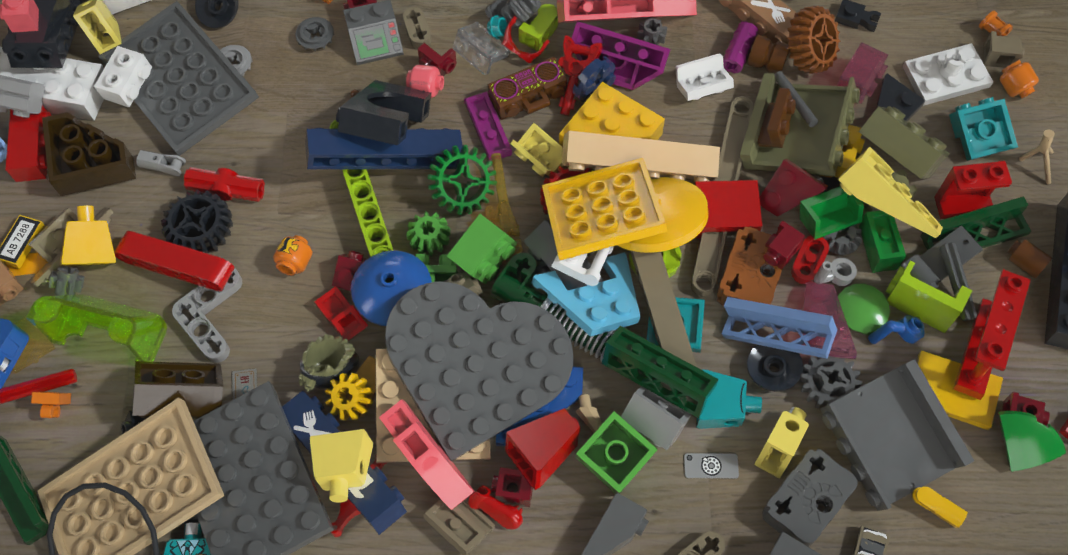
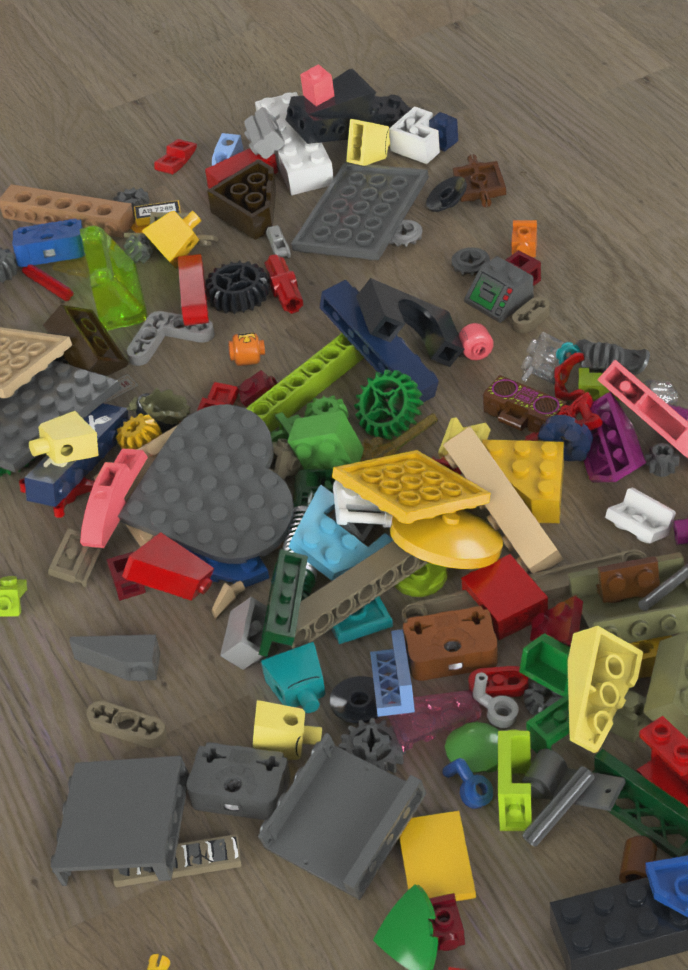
camera: 65 degrees right, 20 degrees down
orange tile [31,392,71,418] -> none
white brick [94,46,152,107] -> none
blue dish [351,251,432,326] -> none
dark red bracket [418,43,457,76] -> none
magenta tile [464,91,512,162] -> none
red piece [468,485,523,530] -> none
bright green brick [575,411,658,494] -> none
light grey sticker [684,453,739,478] -> none
dark red brick [763,221,805,270] -> none
yellow bar [912,487,968,528] -> none
red fence [953,269,1031,400] -> none

